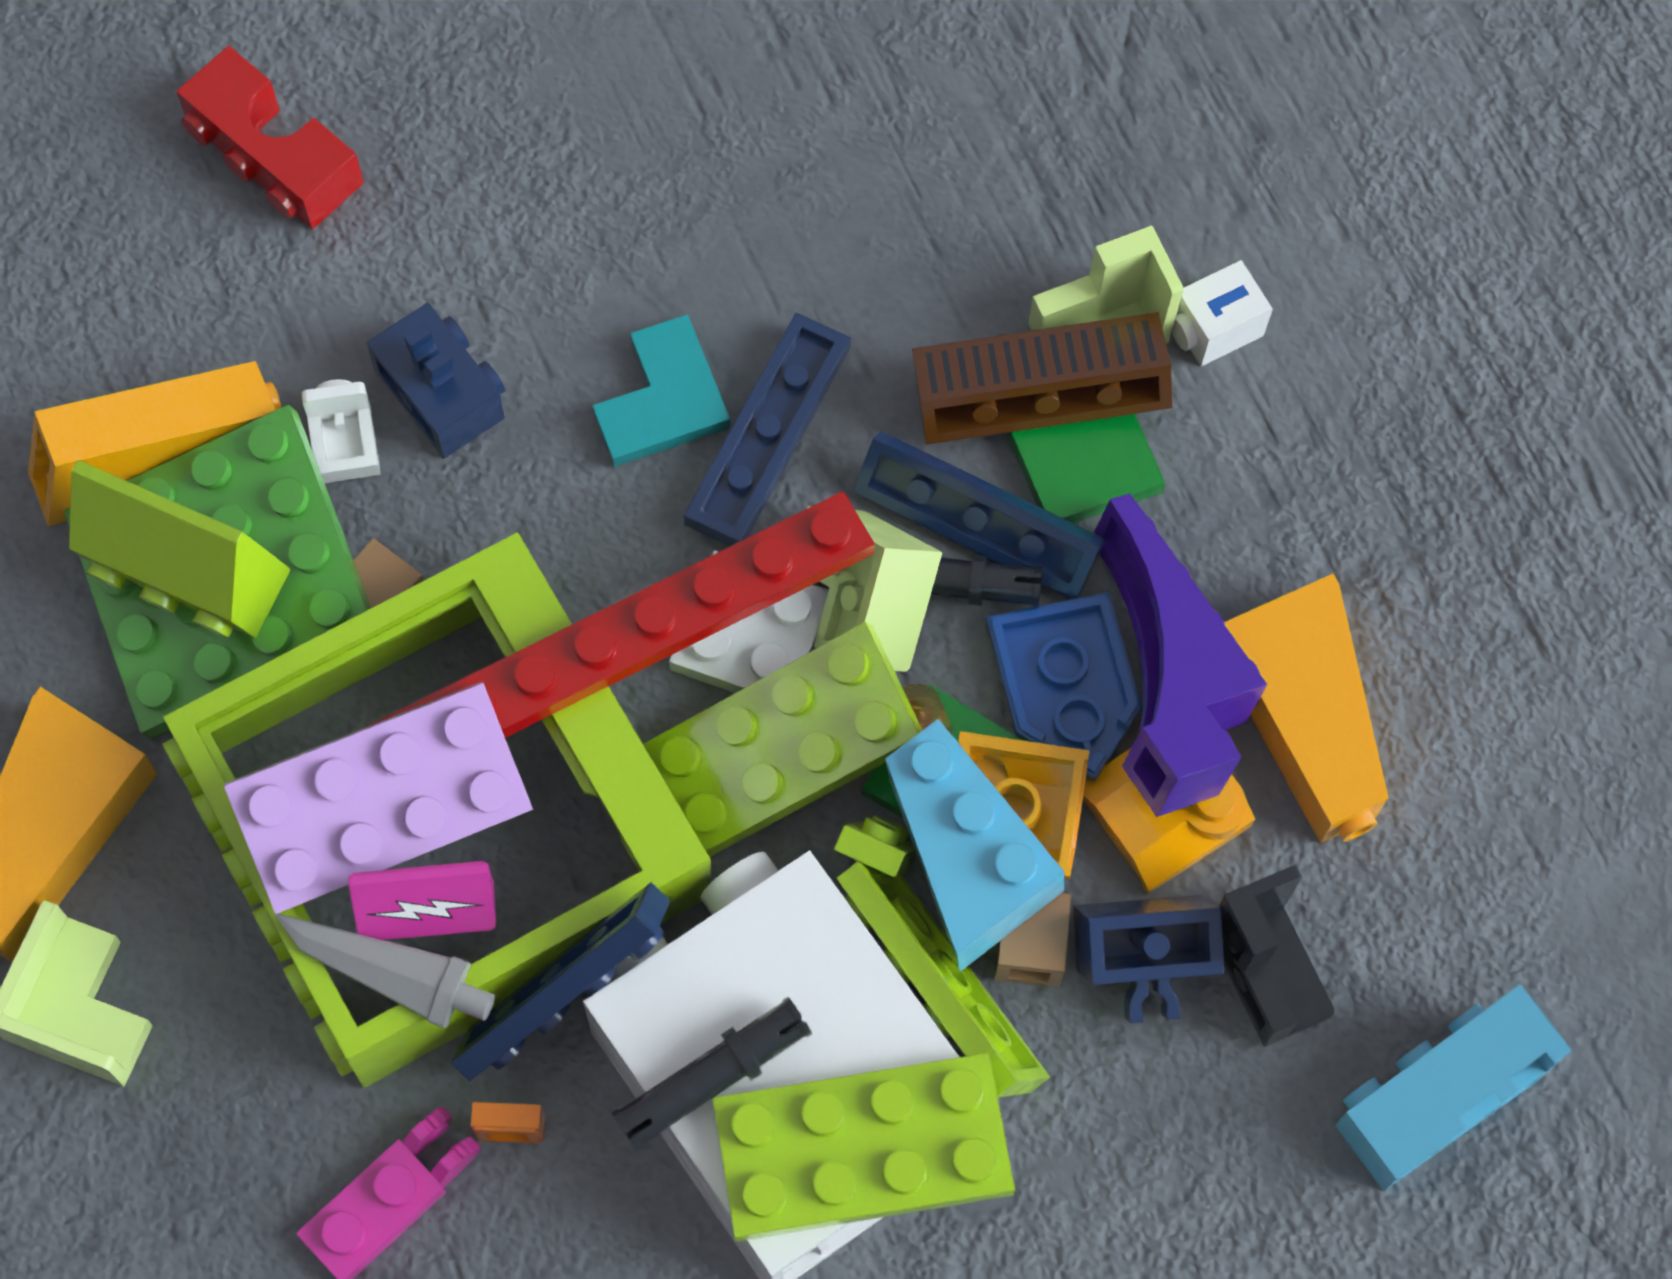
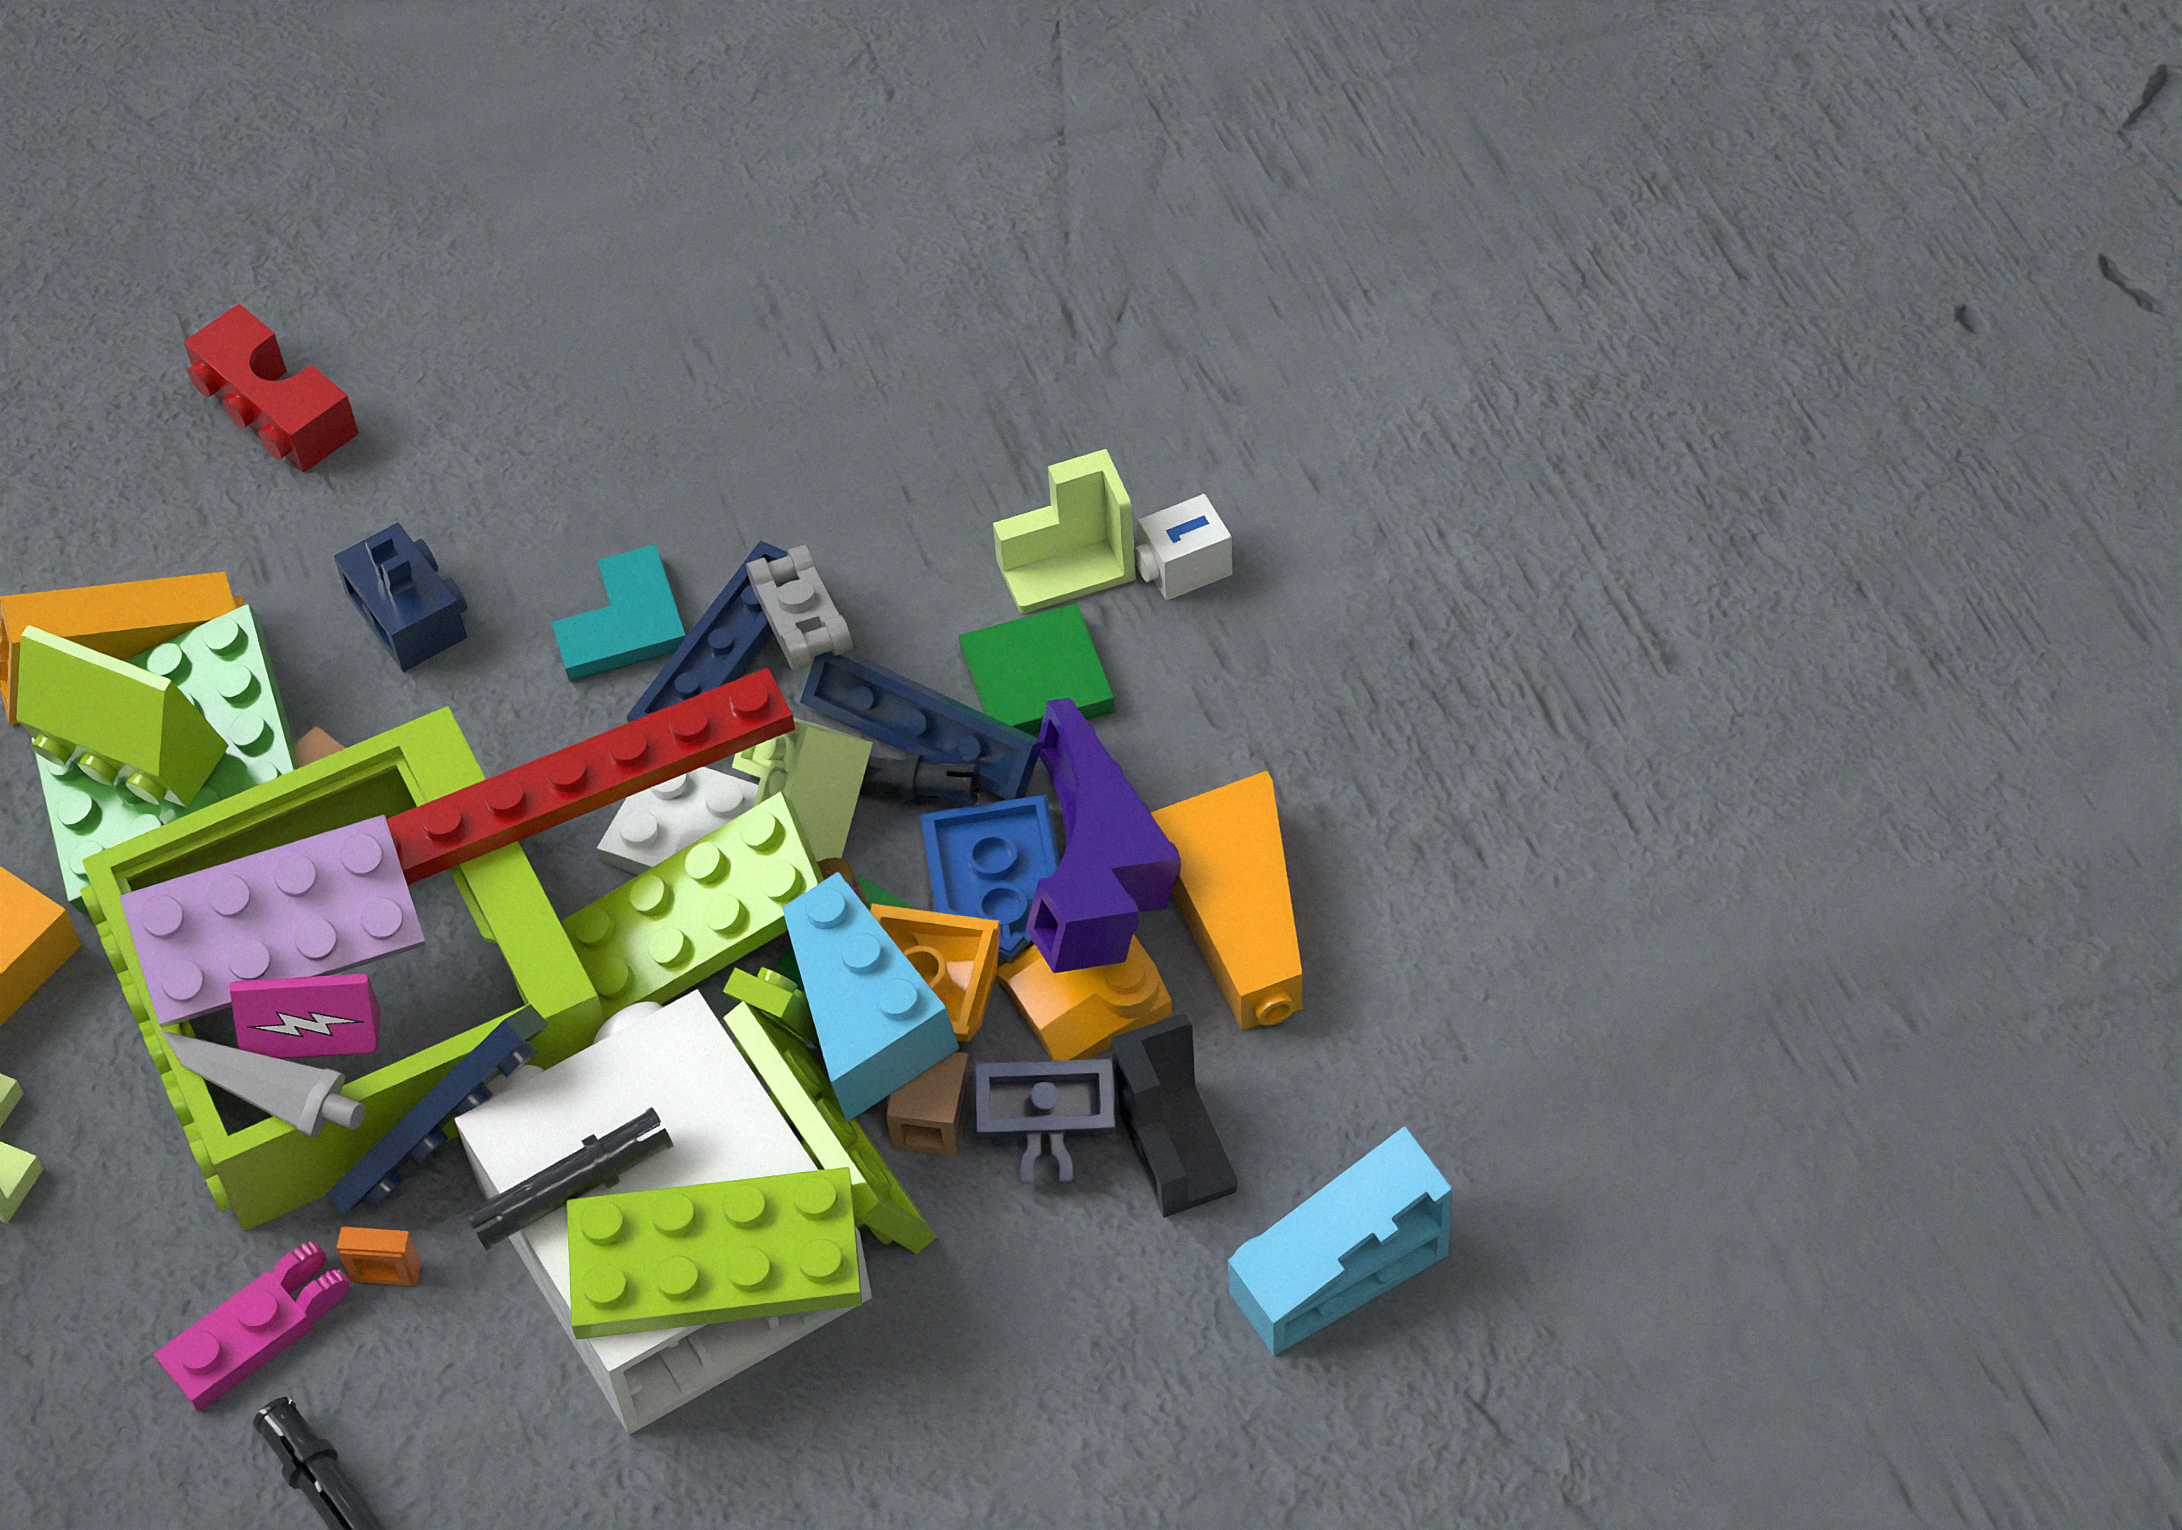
camera: 10 degrees right, 15 degrees down
white bracket [301,379,381,483] -> none
reddish brown brick [912,312,1172,444] -> none
none -> light grey plate [746,544,853,670]

